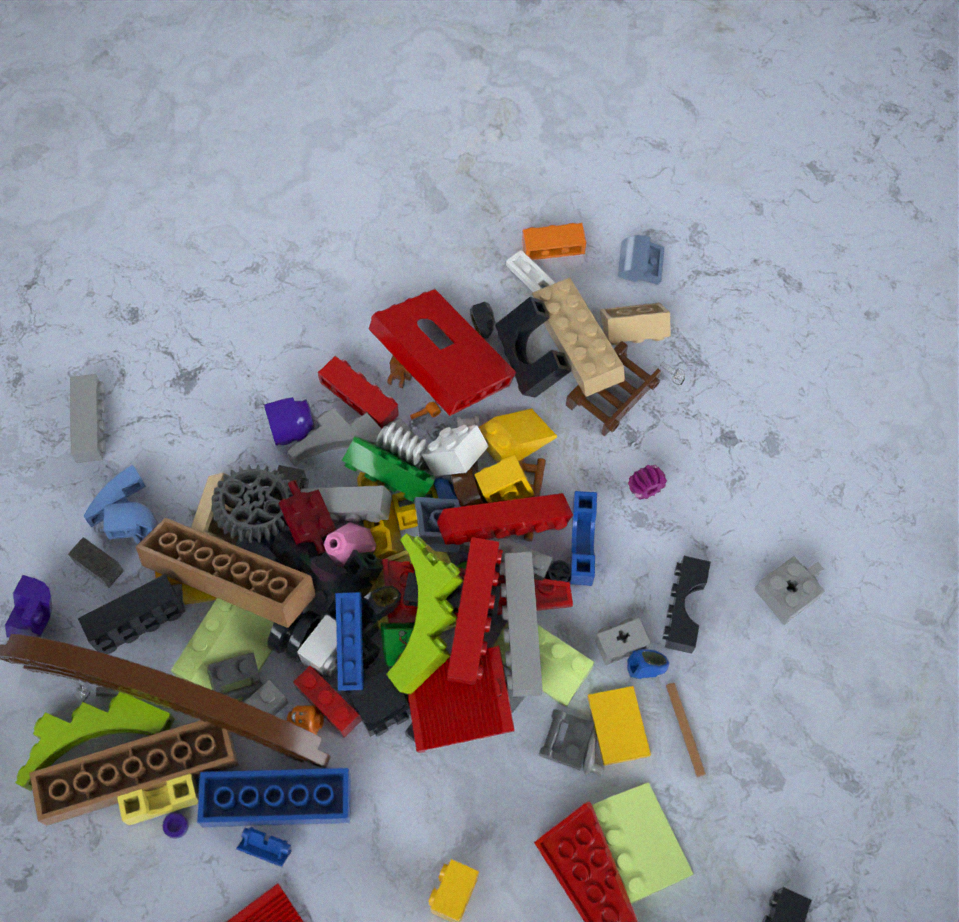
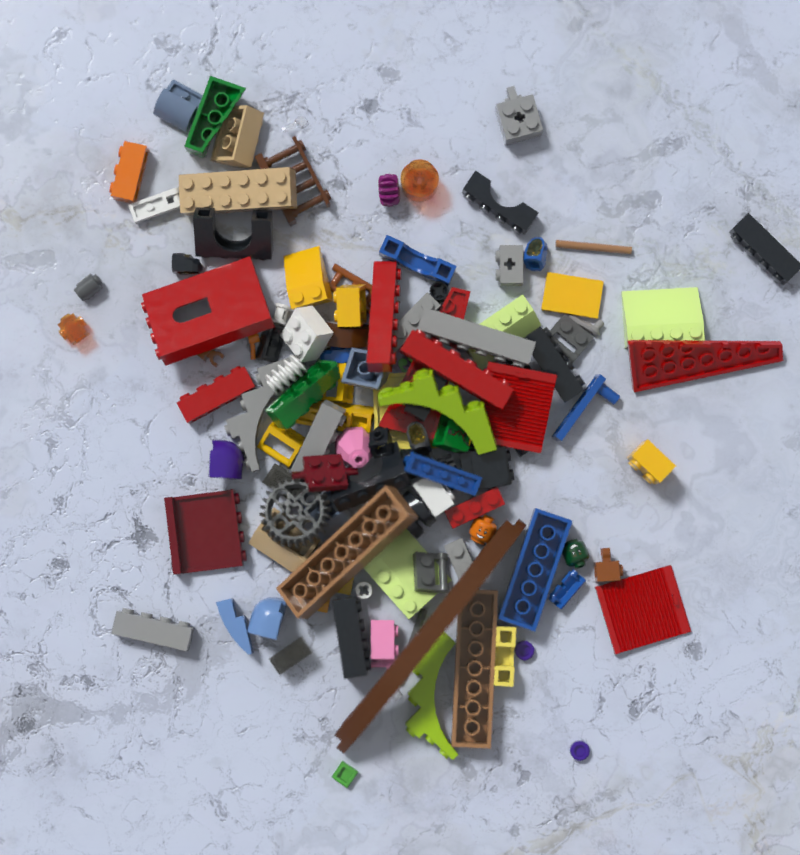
camera: 65 degrees left, 20 degrees up
dark purple brick [5,575,53,638] -> none
none -> clear orange brick [57,313,89,345]
none -> dark grey brick [74,273,103,301]
none -> dark red panel [164,489,247,575]
none -> green wedge [184,76,246,158]
none -> black slope [255,323,285,363]
none -> yellow tile [257,422,305,468]
none -> white bush [355,581,373,599]
none -> bright pink hinge [371,620,398,669]
none -> clear orange brick [401,159,439,202]
none -> black brick [523,325,585,403]
none -> blue piece [552,374,620,441]
none -> dark green head [562,539,590,569]
none -> dark orange brick [594,548,623,582]

